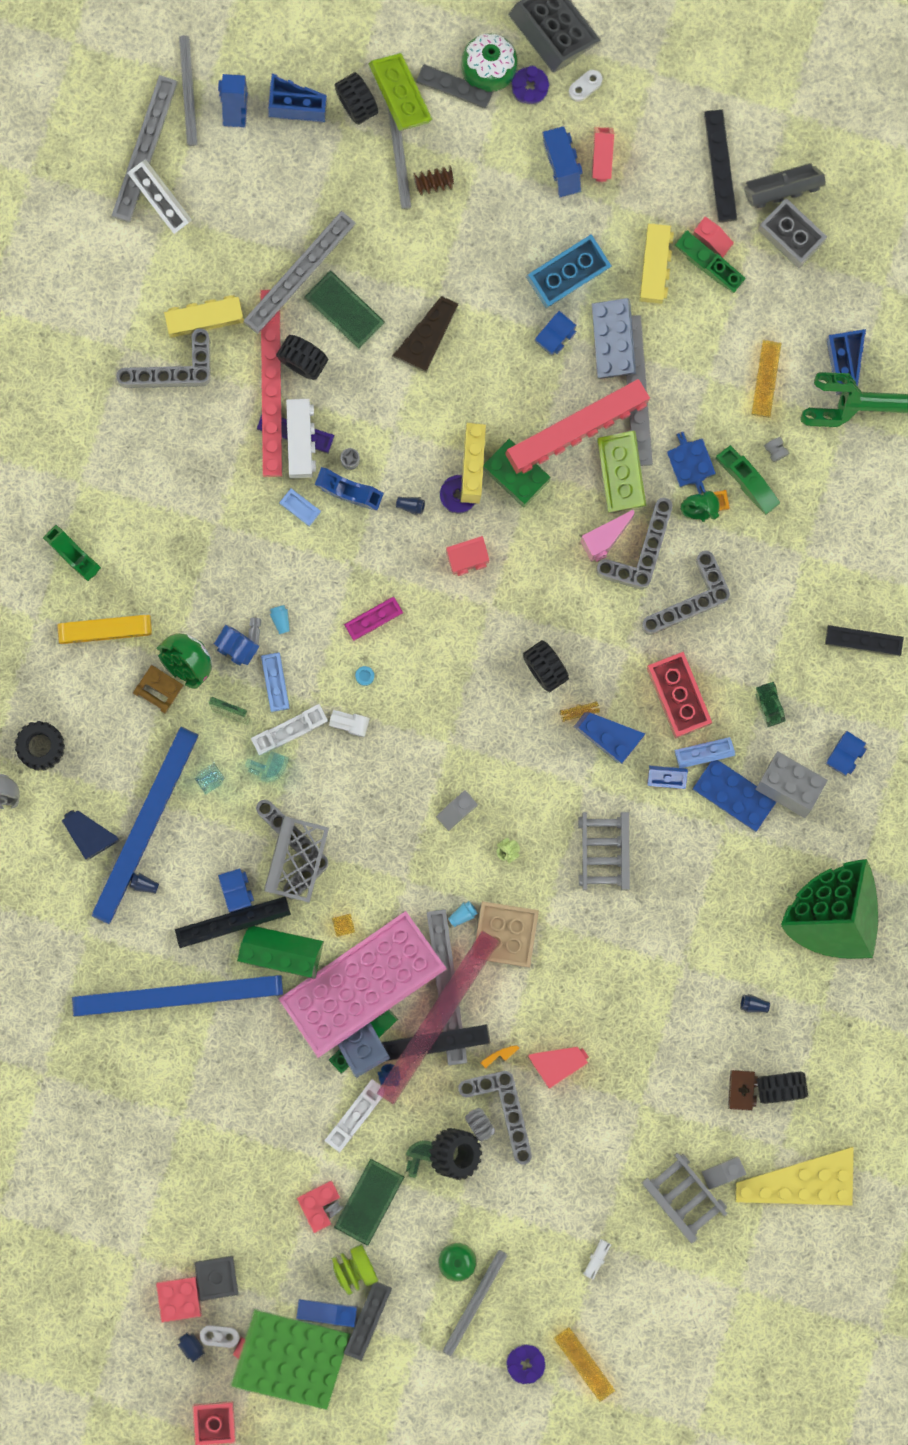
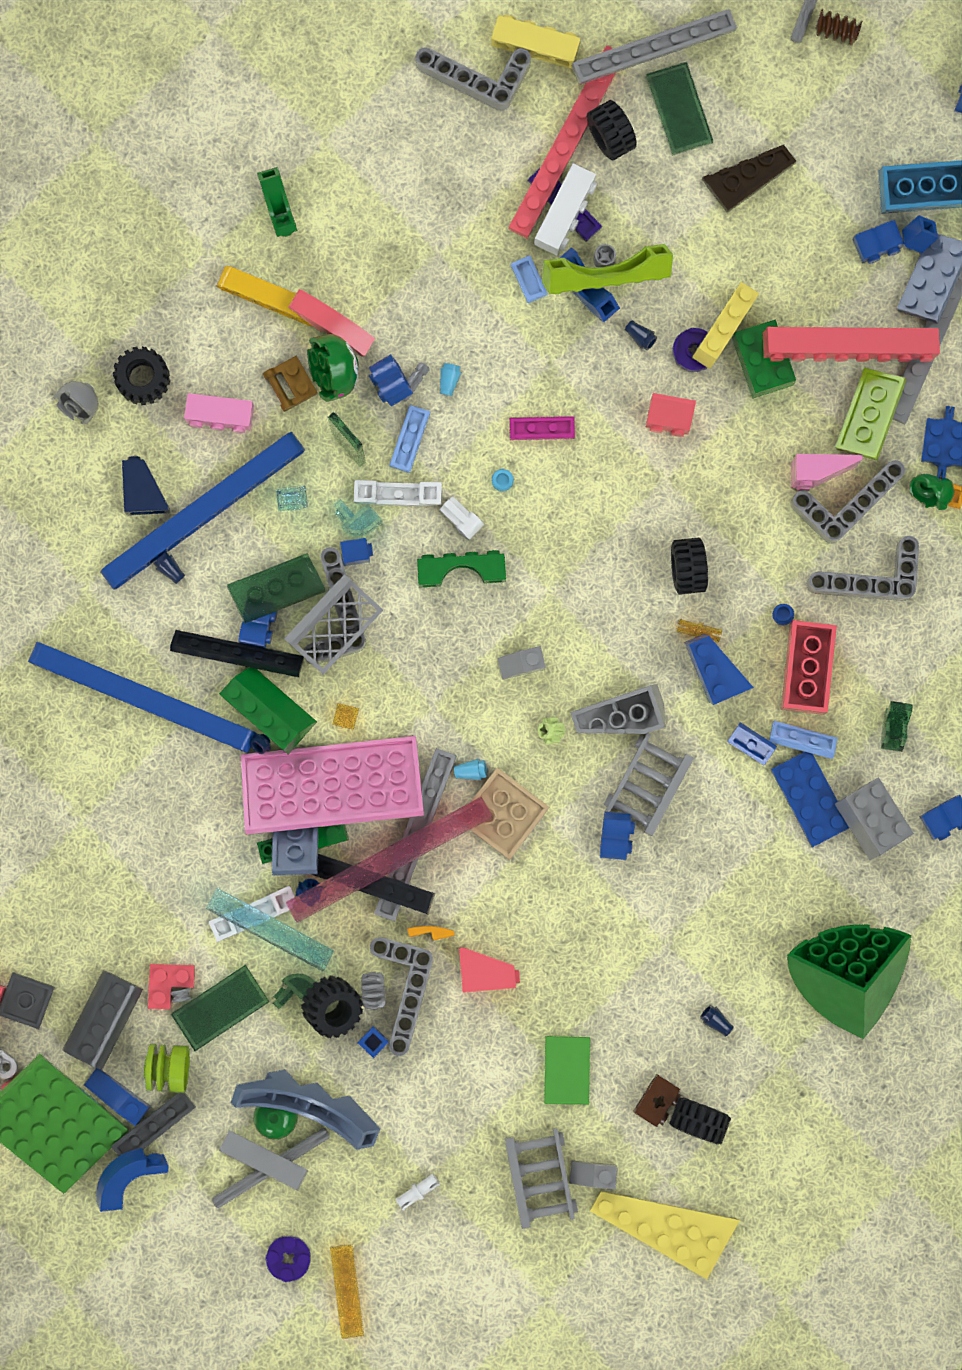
camera: 30 degrees right, 0 degrees up
none -> dark grey container [62,969,143,1070]
none -> blue arch [96,1148,169,1212]
none -> bright pink brick [184,393,254,433]
none -> clear light blue plate [206,888,334,972]
none -> light grey tile [219,1130,309,1191]
none -> clear green tile [227,553,325,624]
none -> sand blue arch [230,1070,381,1150]
none -> dark blue plate [250,734,271,754]
none -> coral slope [288,289,375,356]
none -> blue brick [340,538,374,566]
none -> blue brick [358,1026,390,1058]
none -> green arch [417,550,506,588]
none -> lime arch [542,244,673,294]
none -> bright green tile [544,1036,590,1105]
none -> light grey wedge [570,684,666,734]
none -> blue brick [600,812,635,860]
none -> blue plate [772,604,794,626]
none -> blue brick [902,215,938,254]

